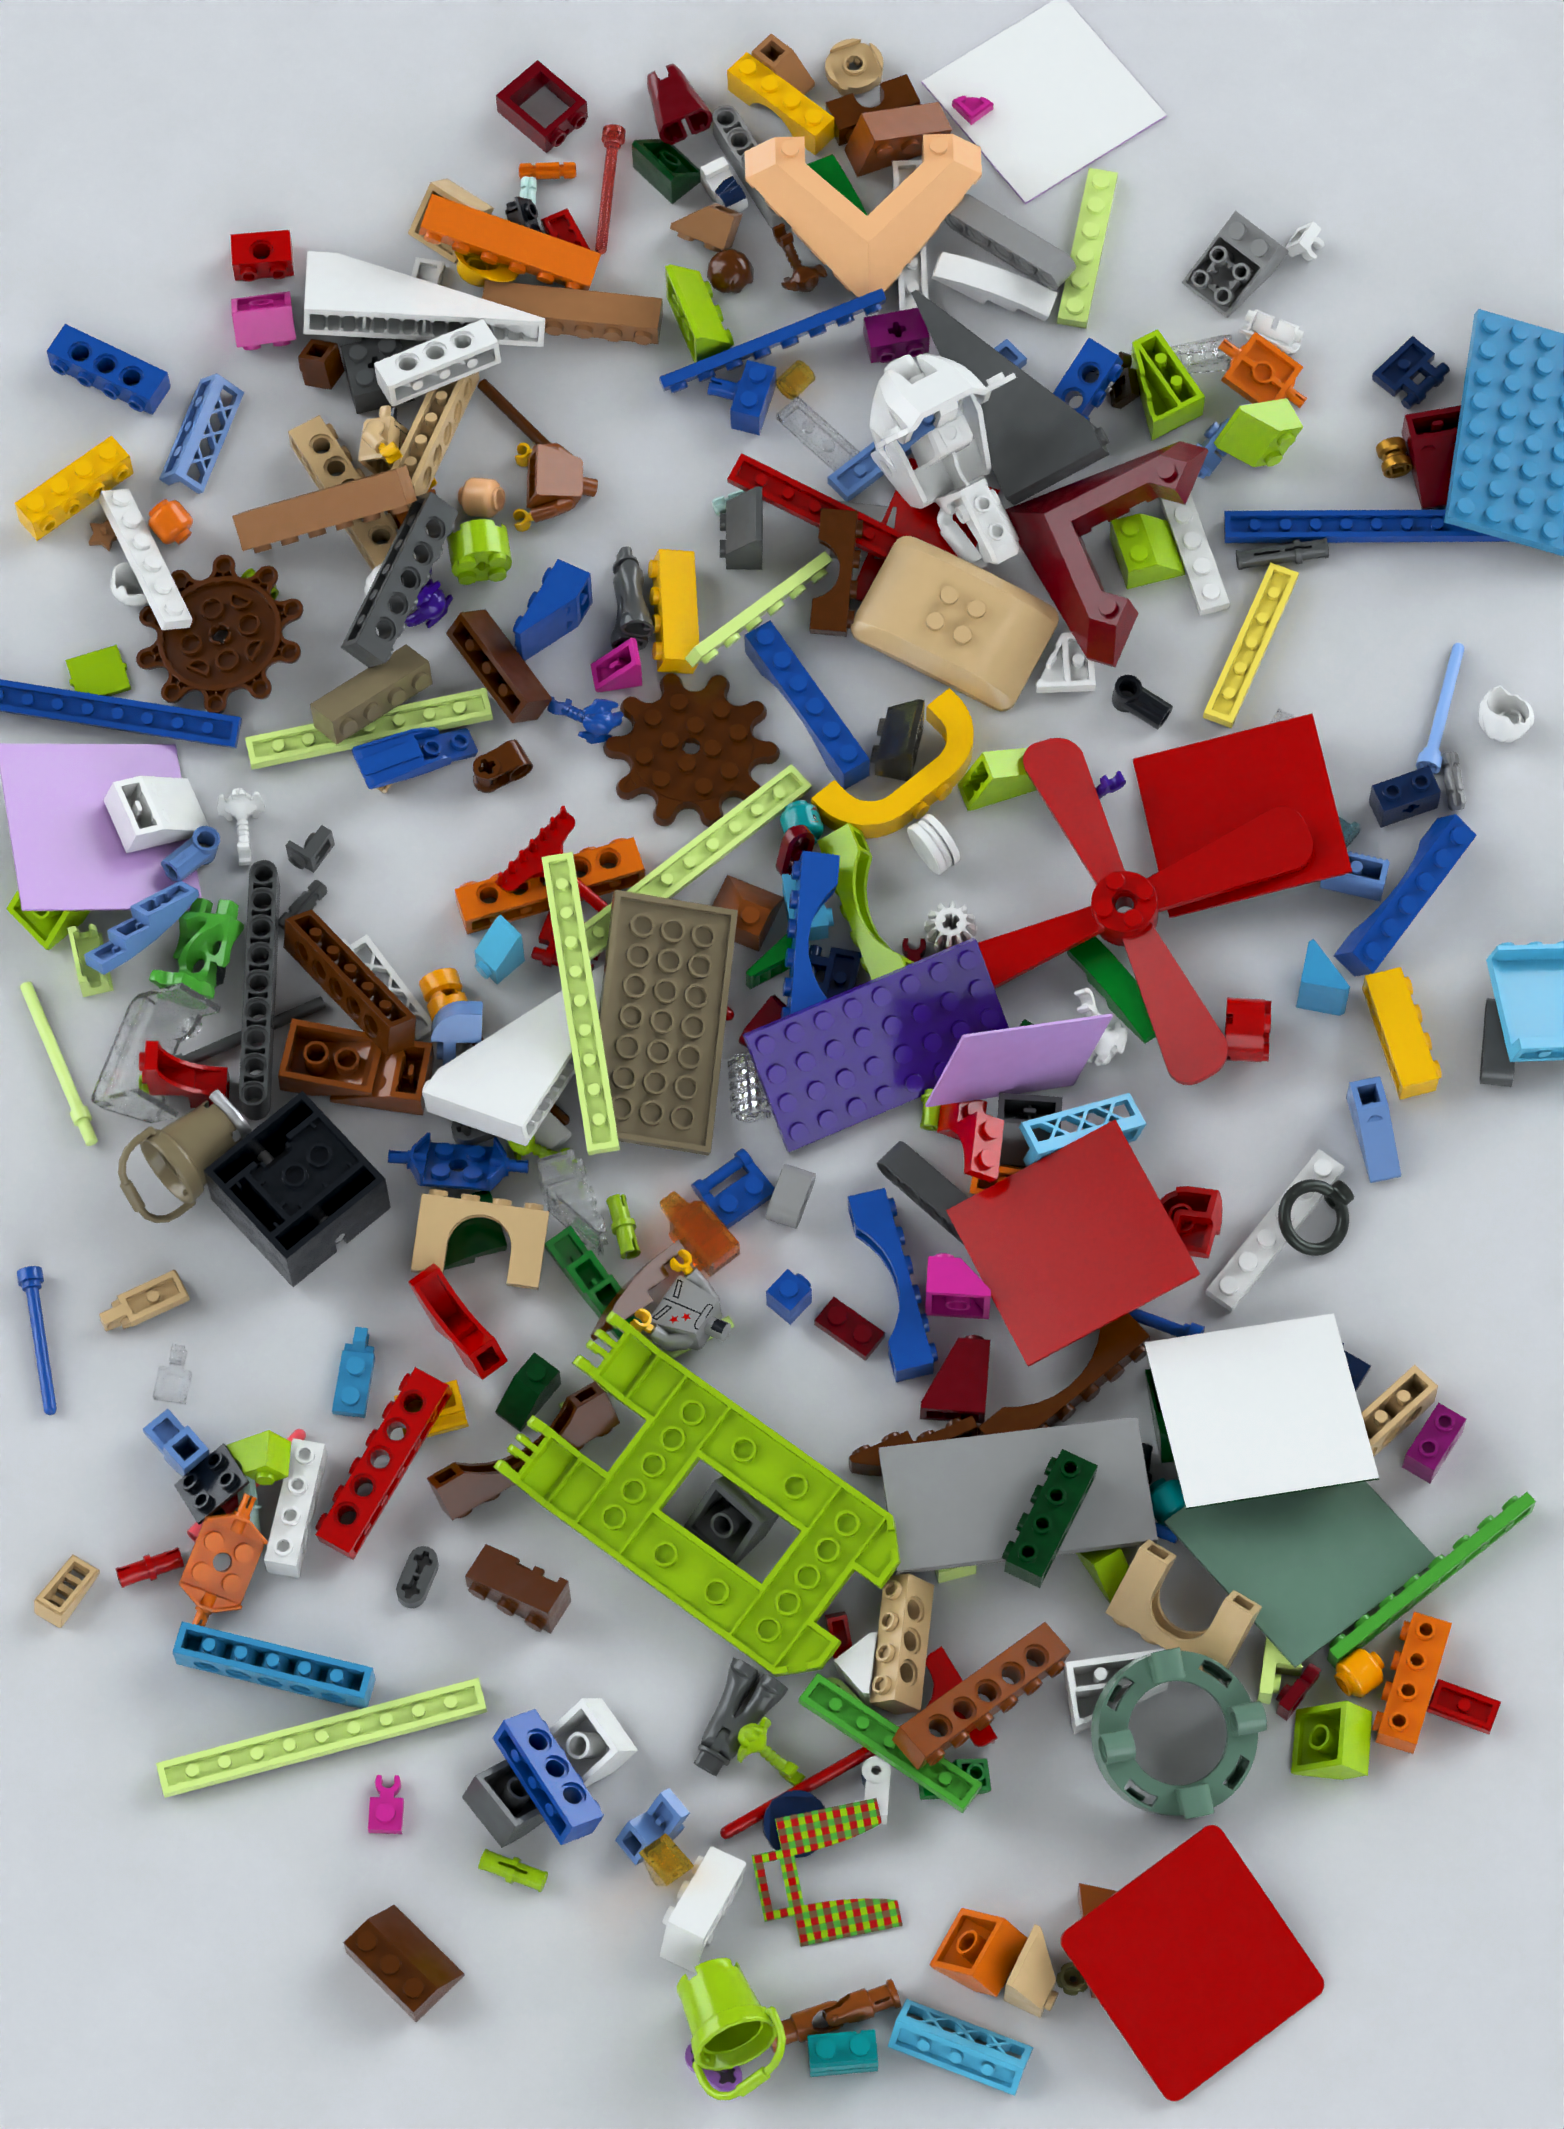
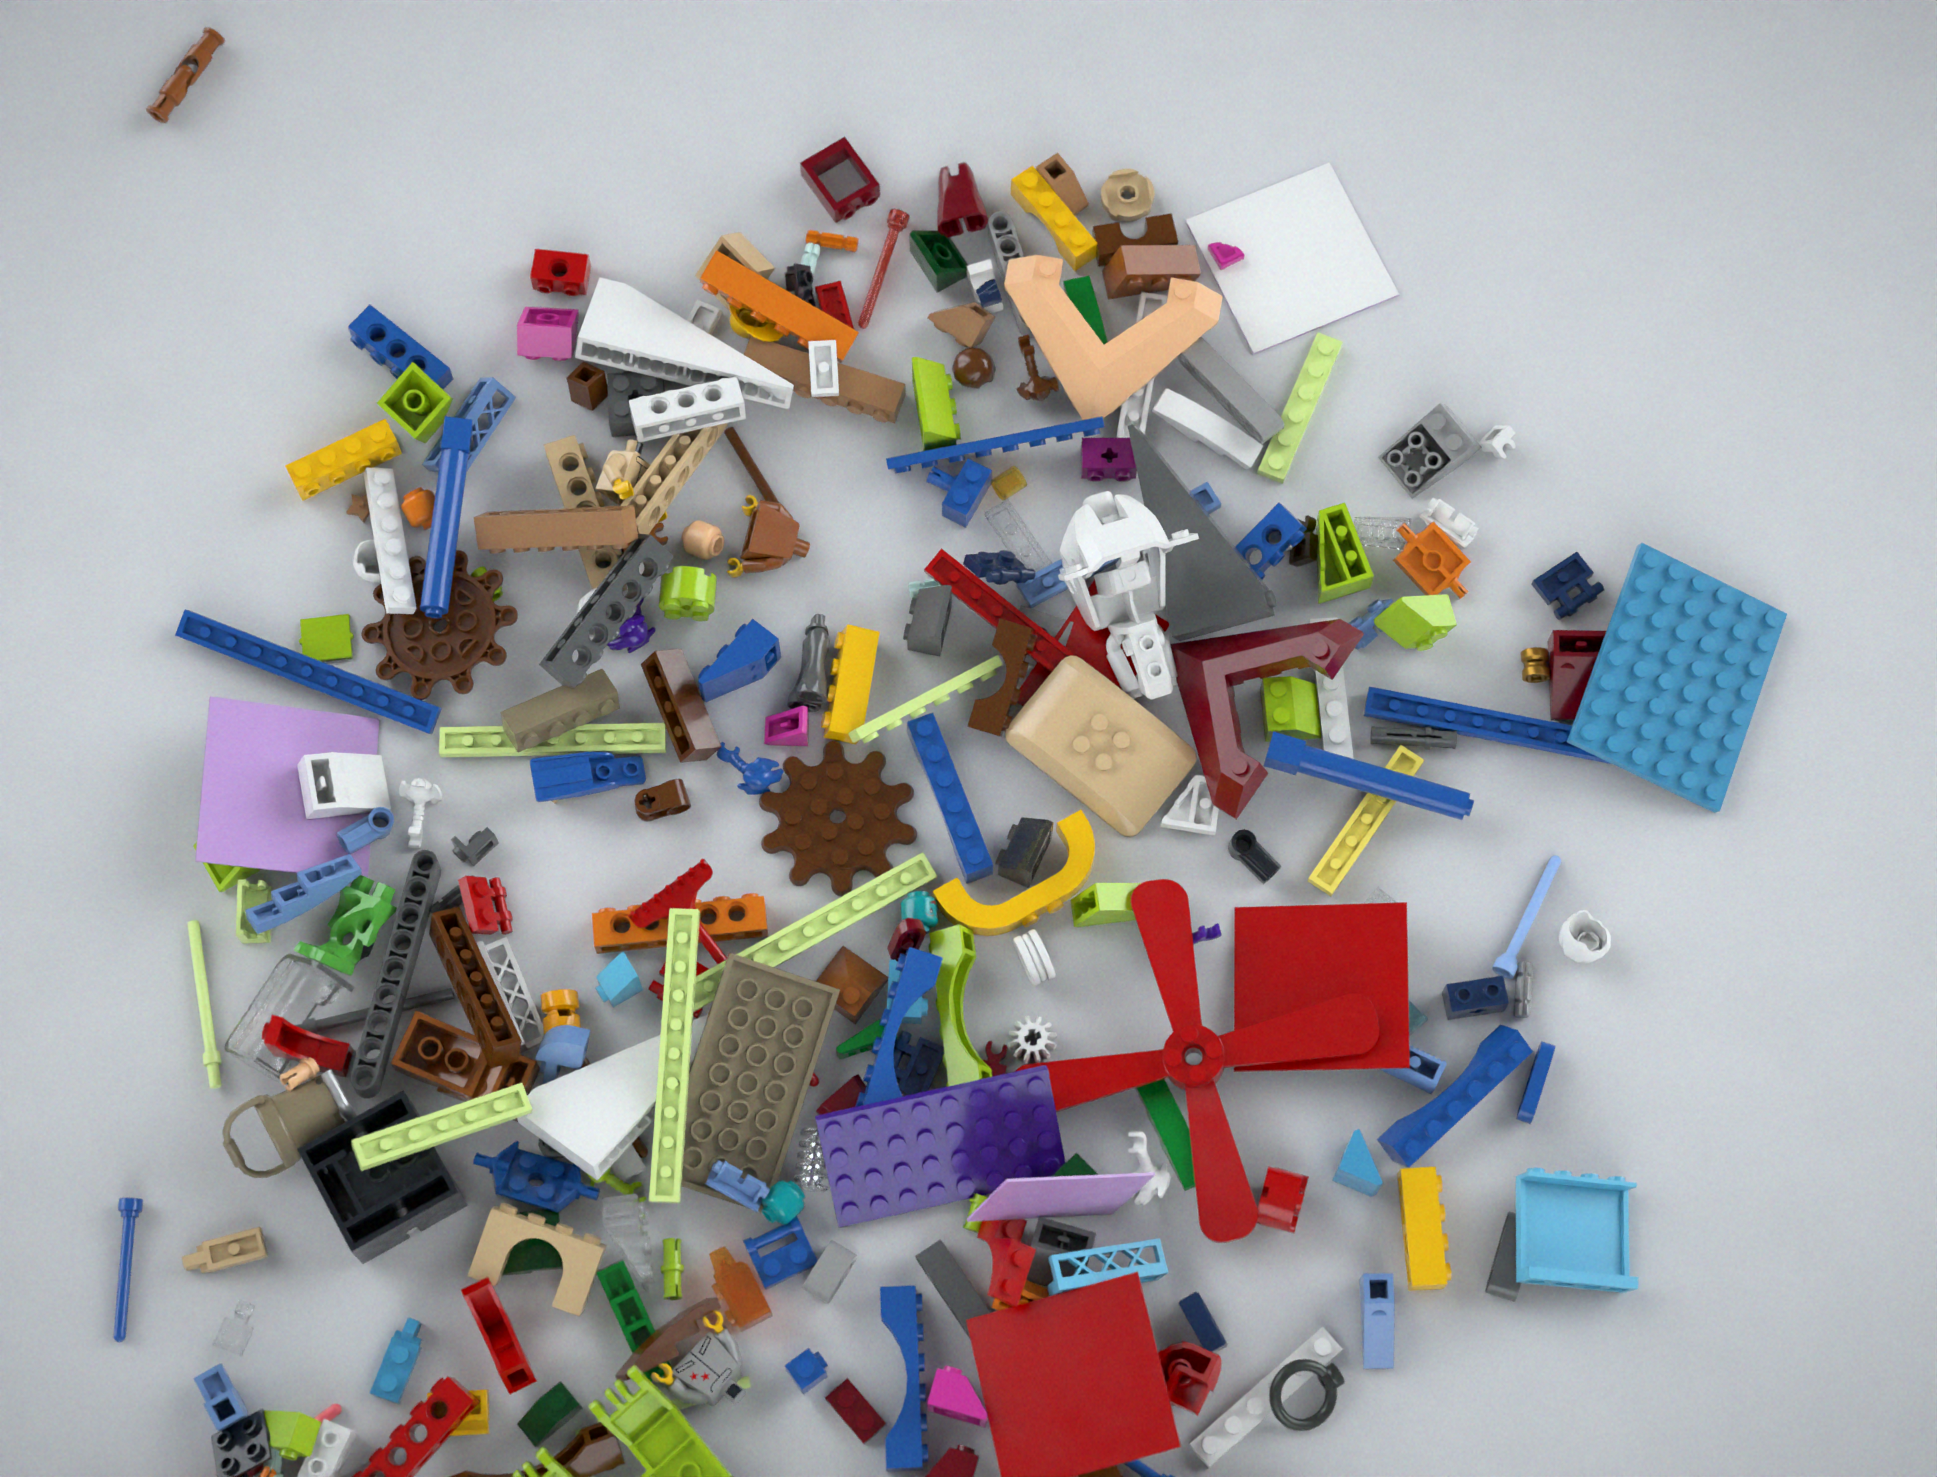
camera: 10 degrees right, 5 degrees up
none -> light nougat pin [280,1057,319,1091]
none -> yellowish green plate [351,1083,532,1171]
none -> lime slope [377,362,453,443]
none -> blue brick [420,416,473,618]
none -> red plate [458,876,513,935]
none -> medium blue hinge [705,1160,770,1212]
none -> teal head [761,1181,805,1224]
none -> white plate [808,340,839,397]
none -> dark blue plate [963,550,1036,585]
none -> dark blue slope [1179,1291,1227,1352]
none -> blue brick [1264,731,1474,820]
none -> blue beam [1516,1041,1555,1124]

